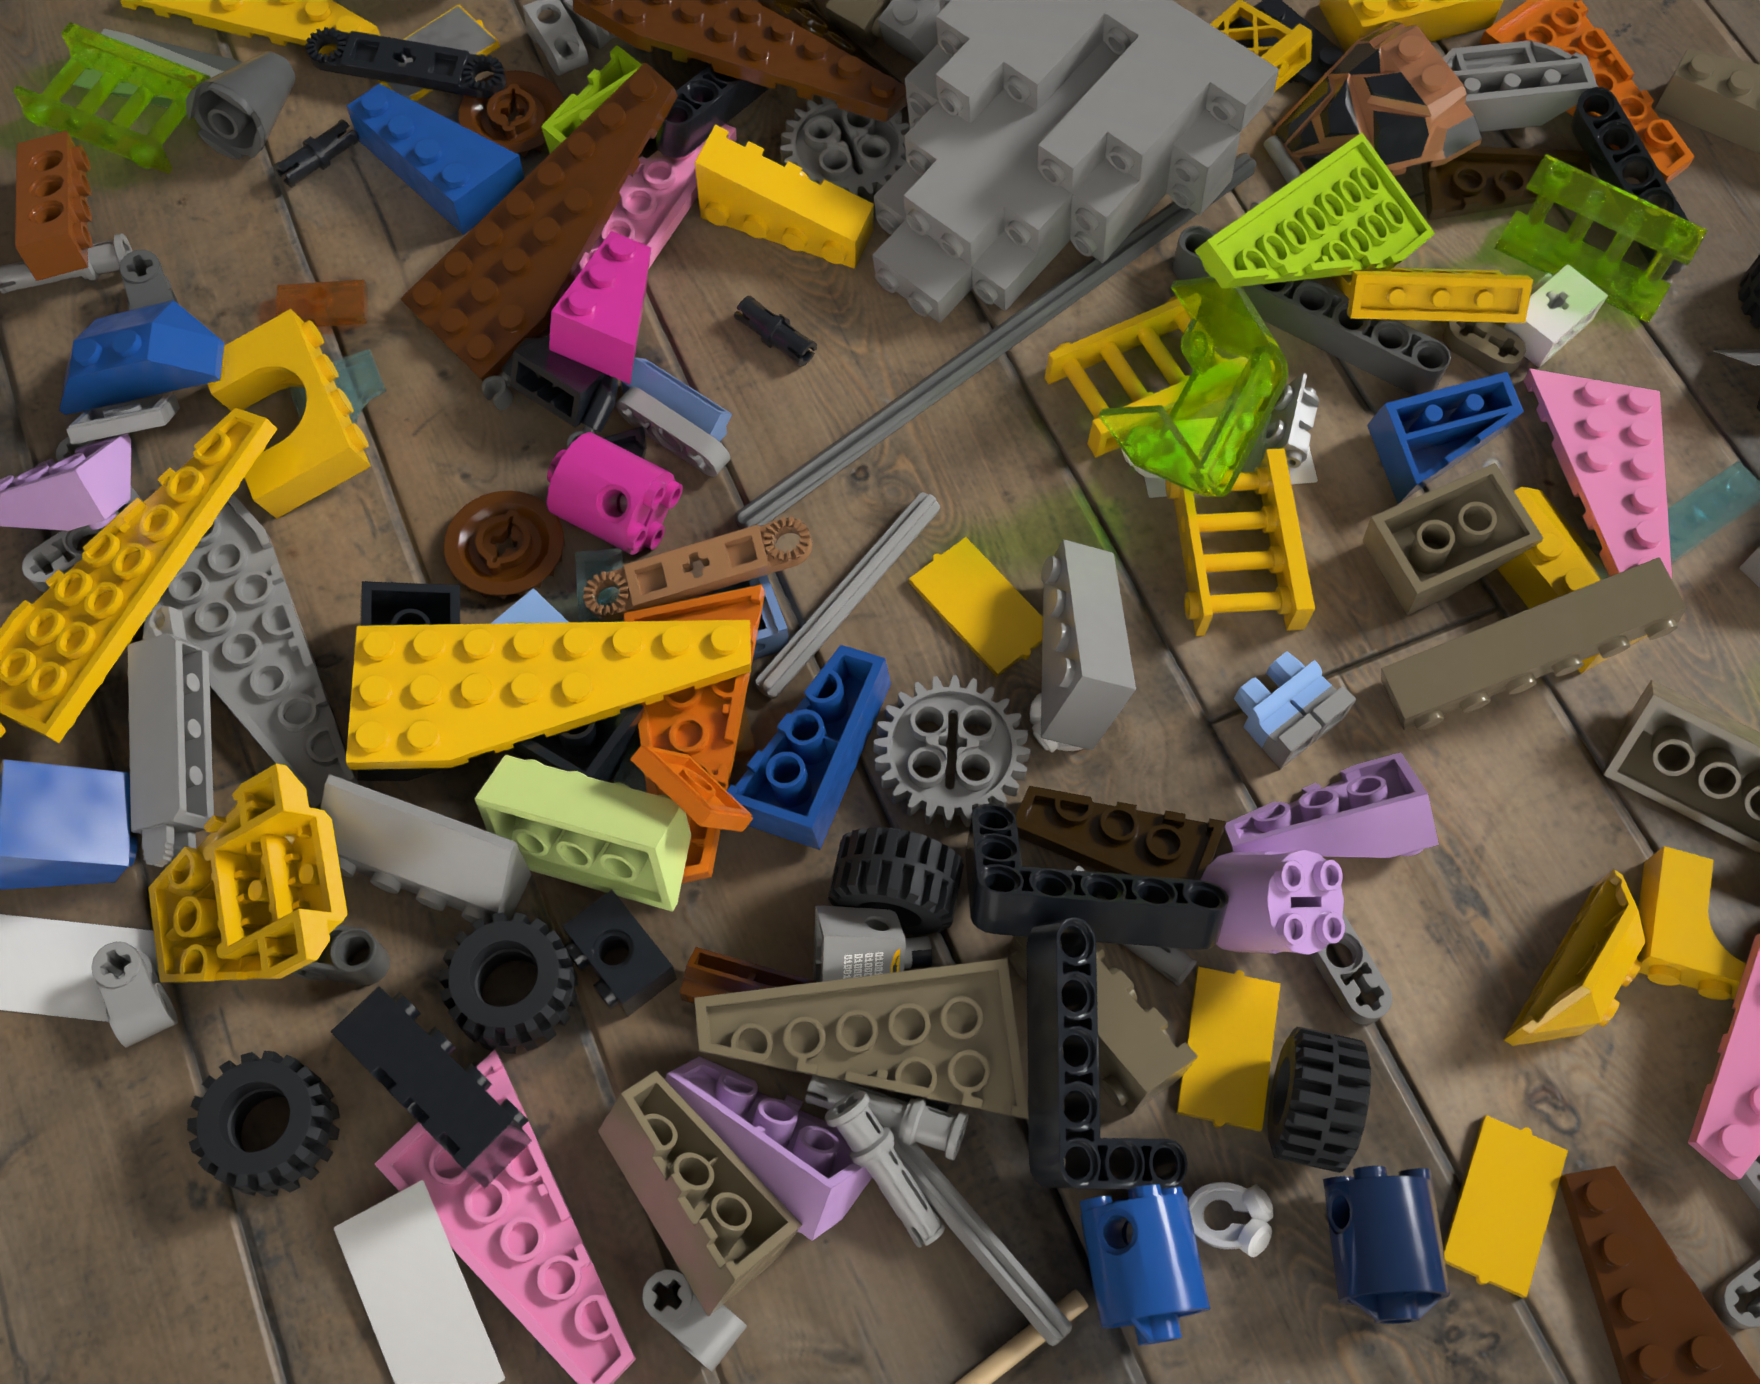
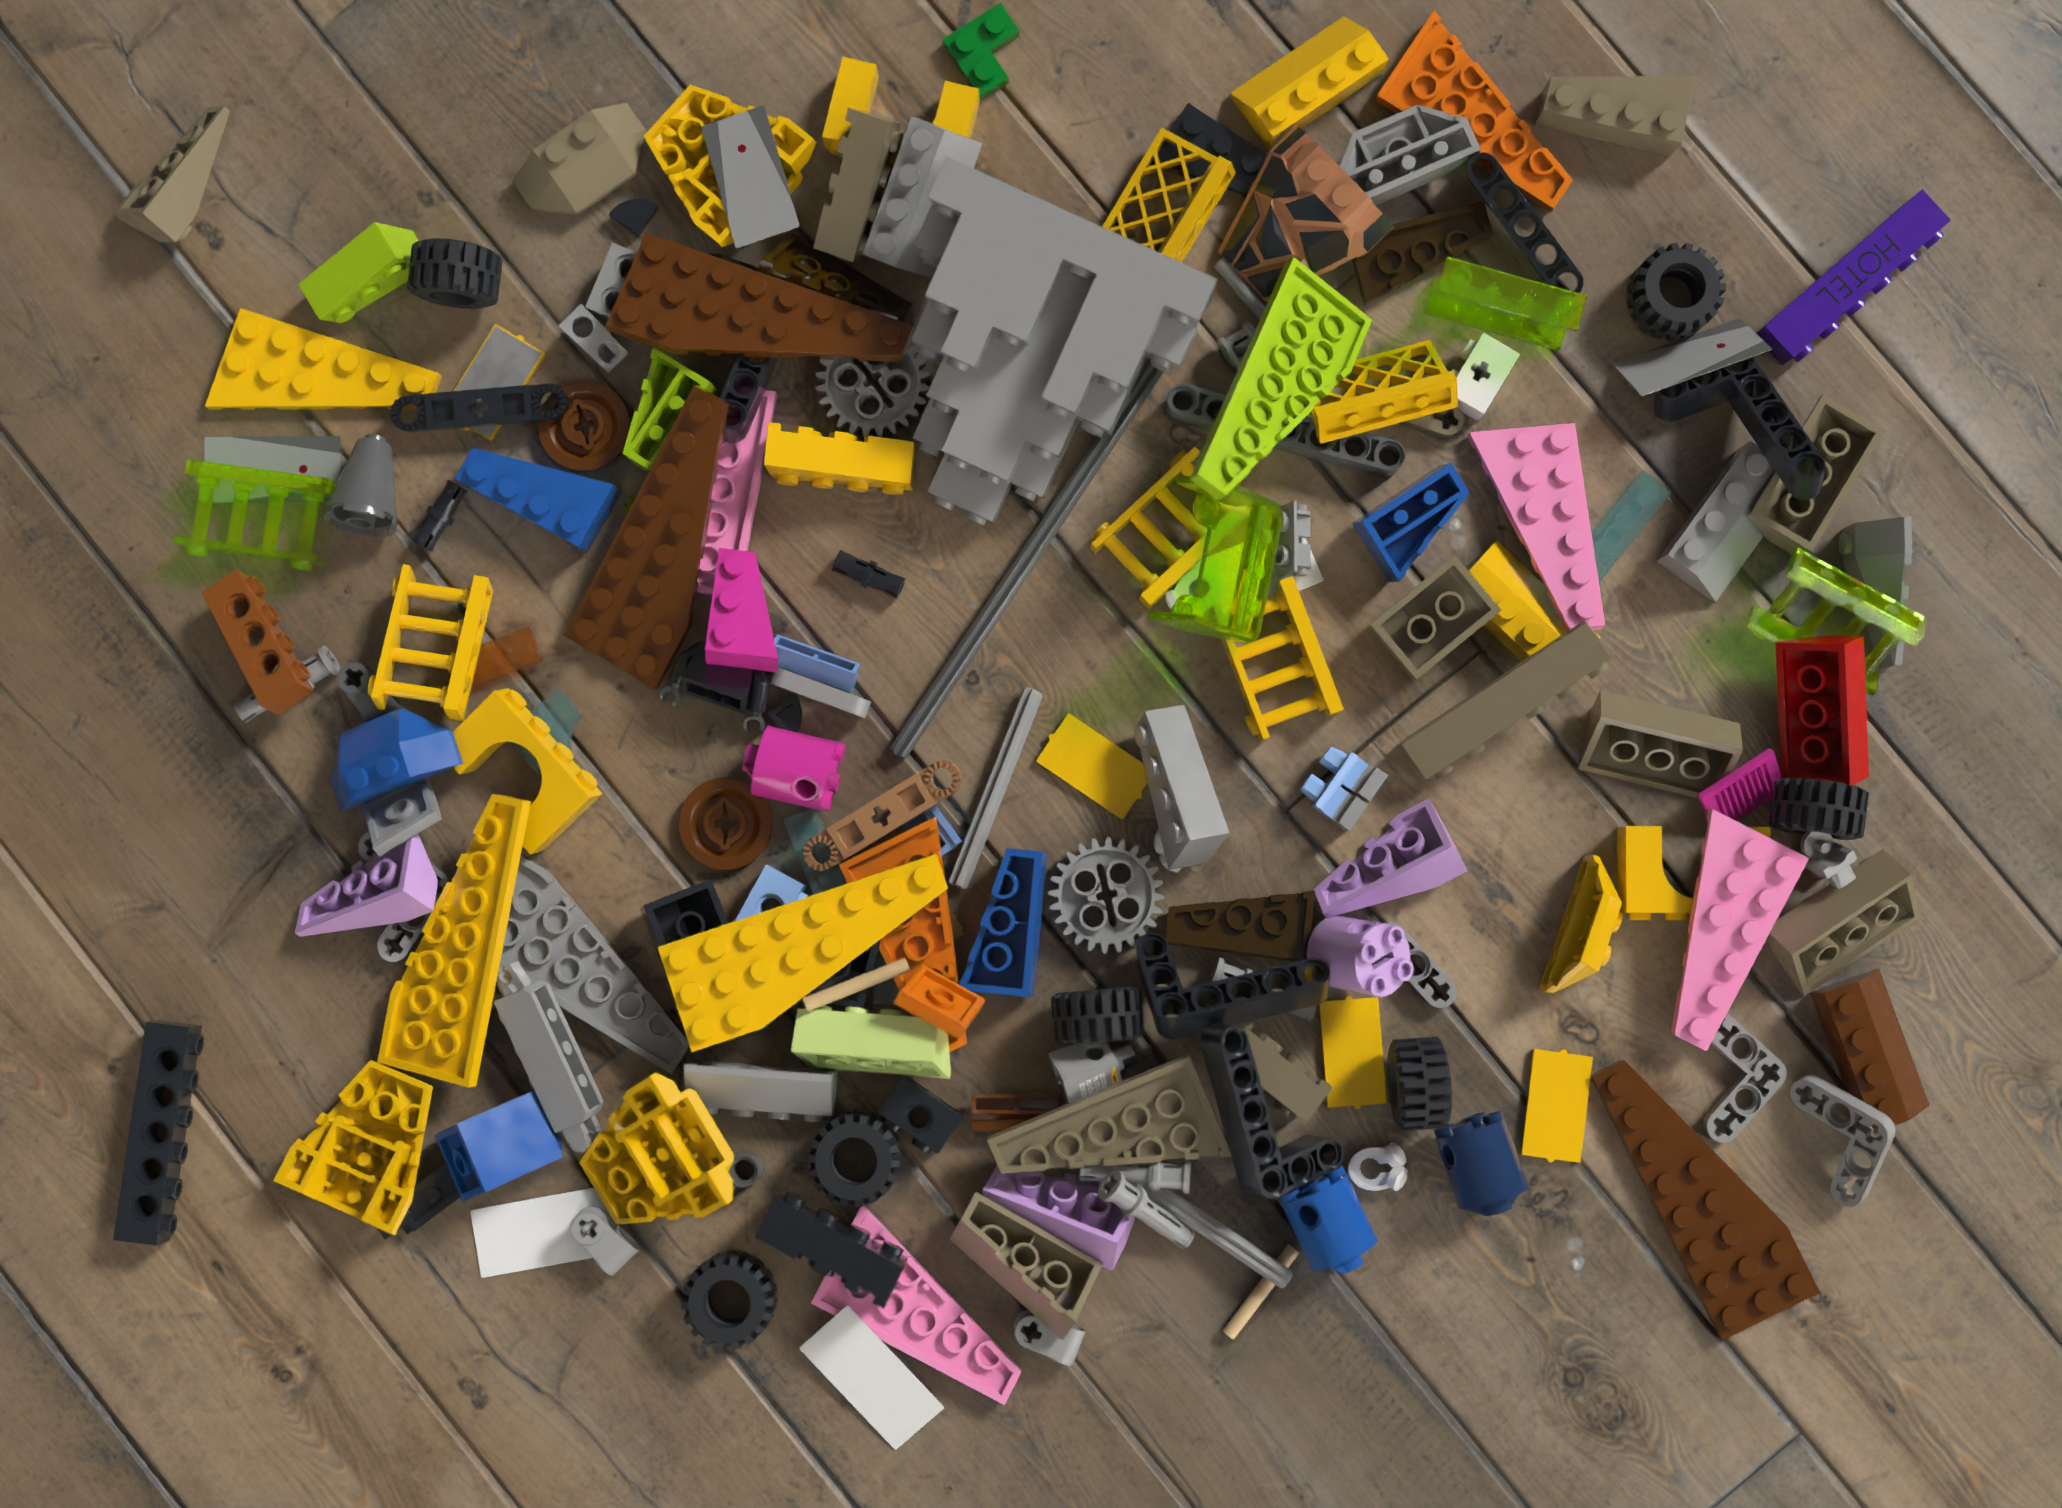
camera: 10 degrees left, 20 degrees up
none -> yellow fence [368,564,493,722]
none -> tan bar [802,958,910,1012]

